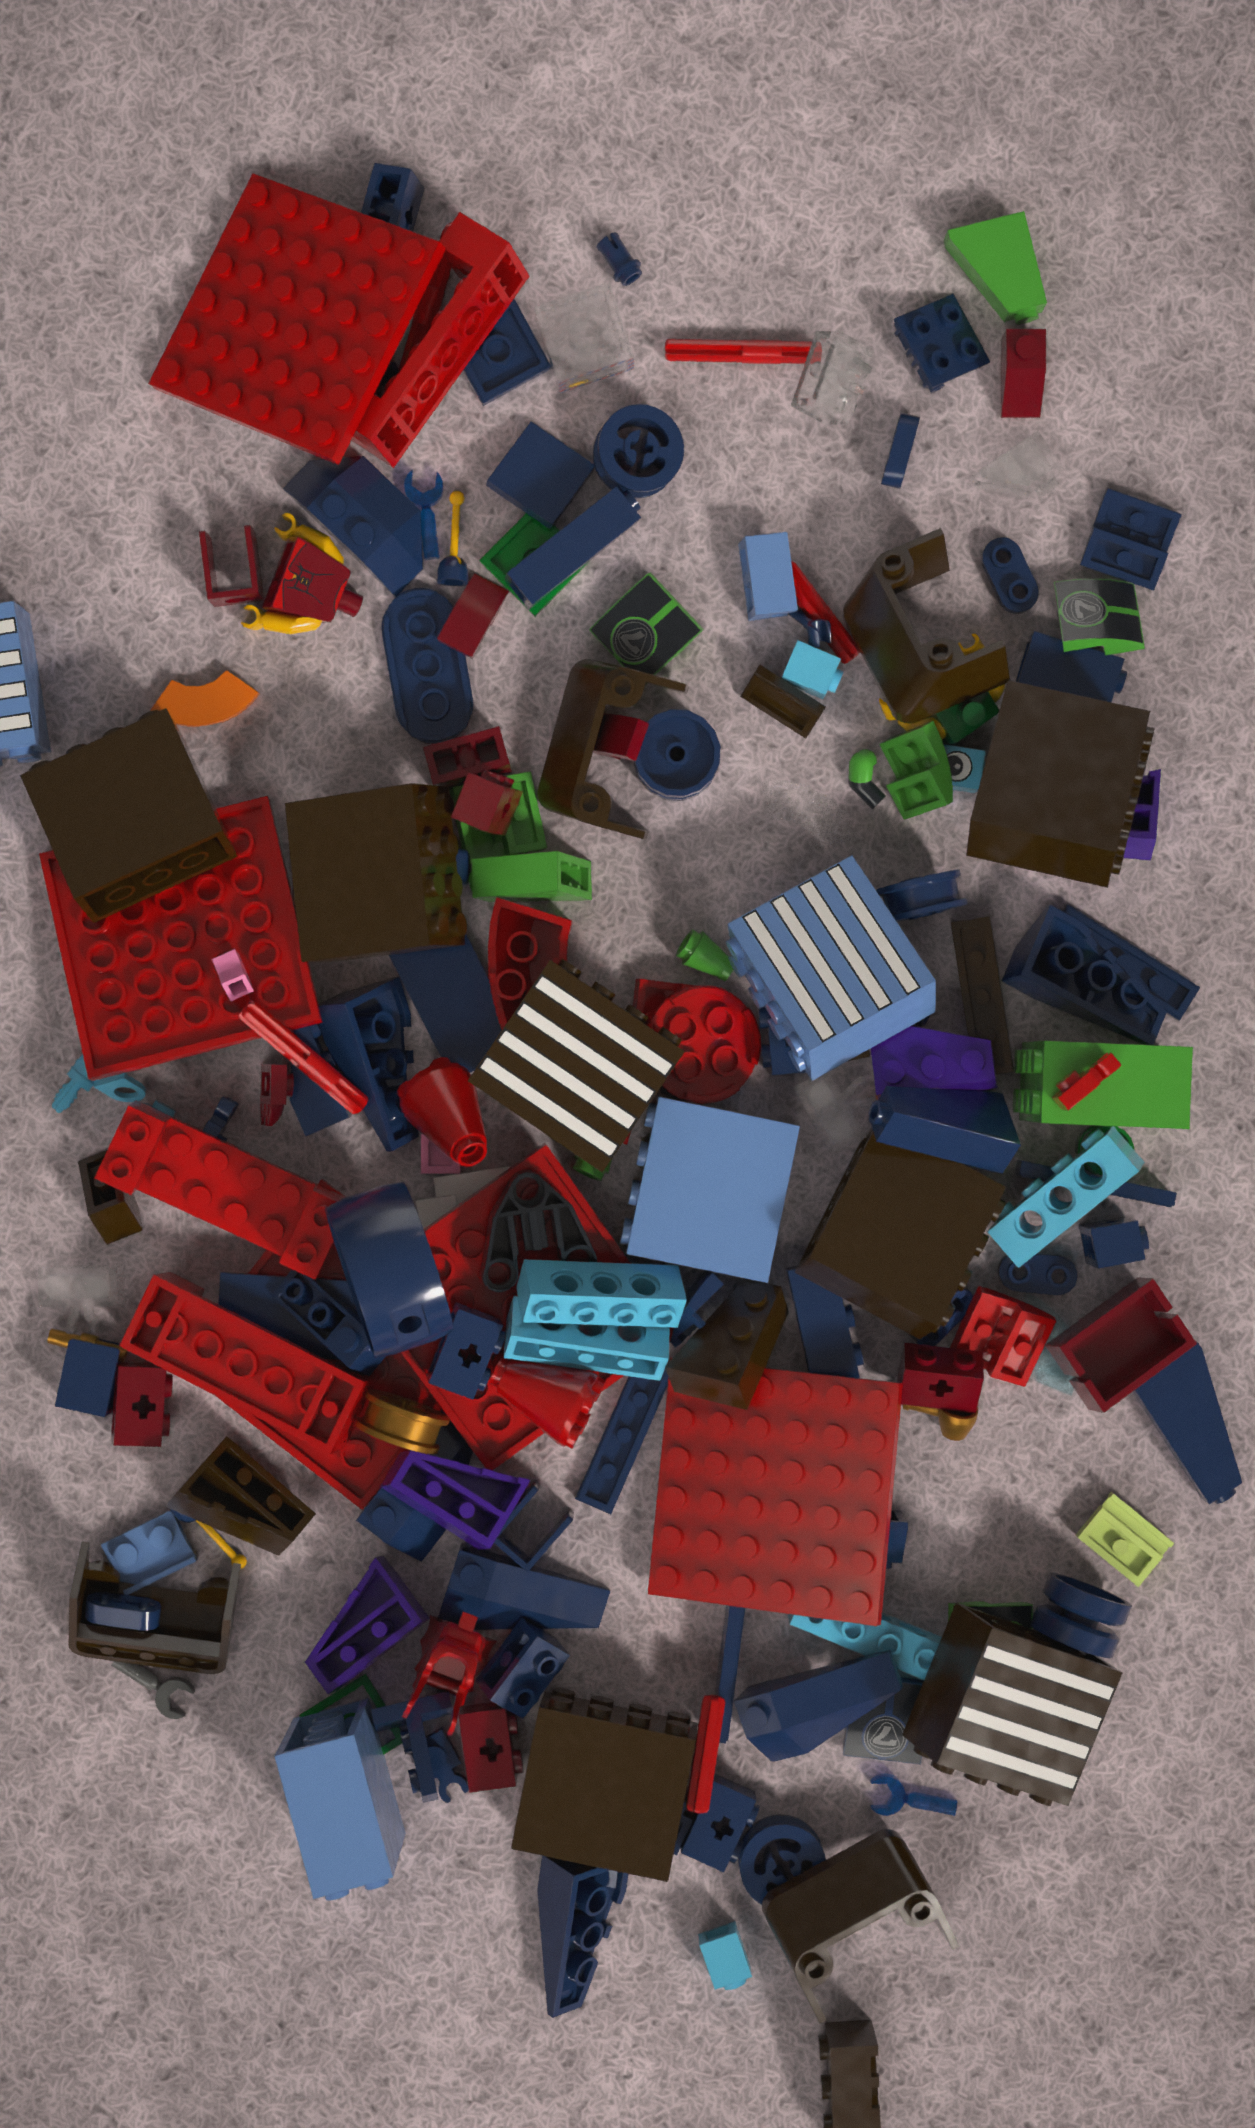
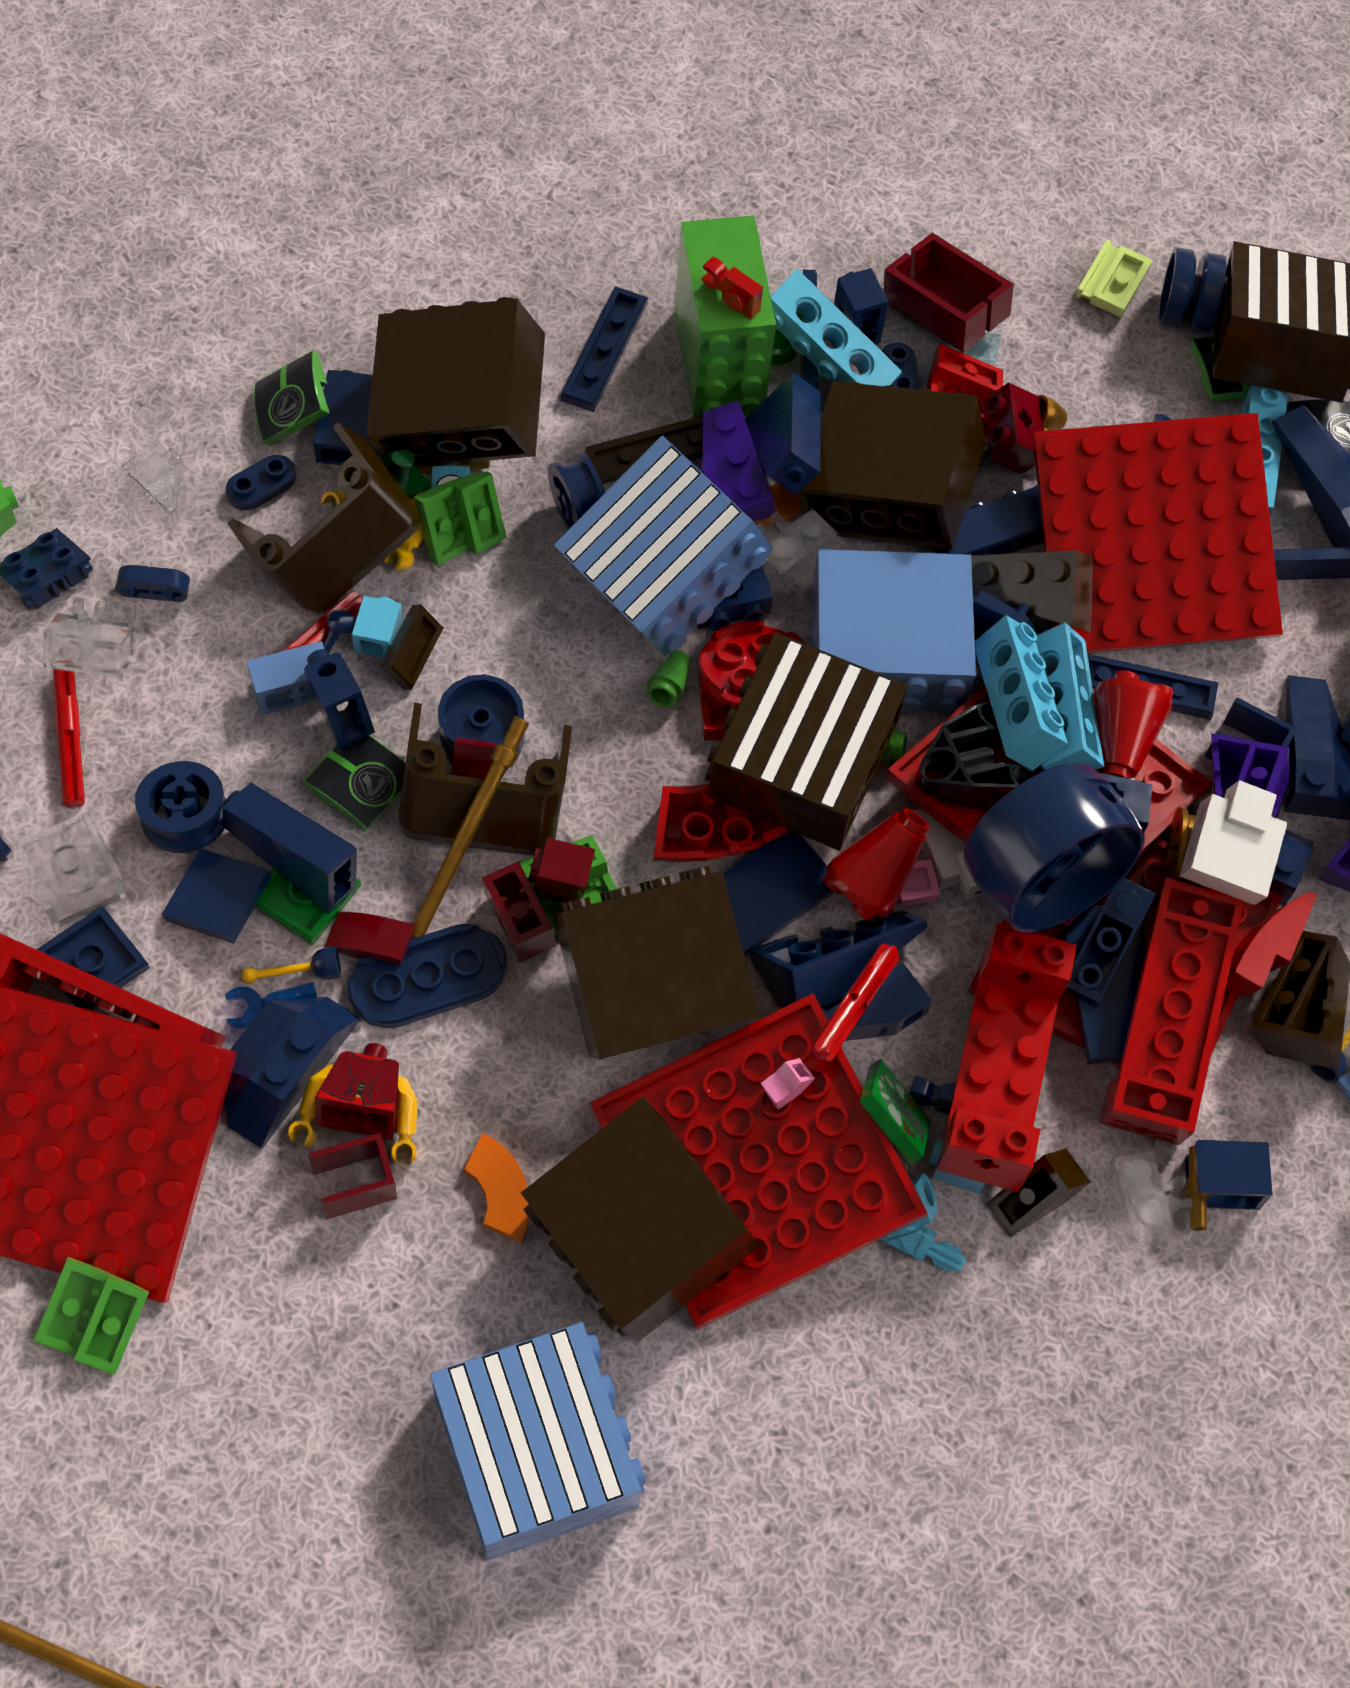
camera: 105 degrees left, 25 degrees down
dark red brick [111,1362,173,1447] -> none
dark red plate [260,1064,294,1126] -> none
bright green slope [469,851,592,902] -> none
arm [848,749,886,810] -> none
dark red slope [1001,329,1046,418] -> none
dark blue wedge [1001,905,1167,1045] -> none
dark blue slope [1080,487,1182,591] -> none
dark blue slope [1133,1341,1242,1505] -> none
none -> bright green slope [33,1257,149,1375]
none -> dark blue torso [304,649,375,748]
none -> pearl gold bar [413,716,529,938]
none -> green tile [860,1059,931,1165]
none -> white piece [1179,780,1287,905]
none -> red slope [1226,891,1317,998]

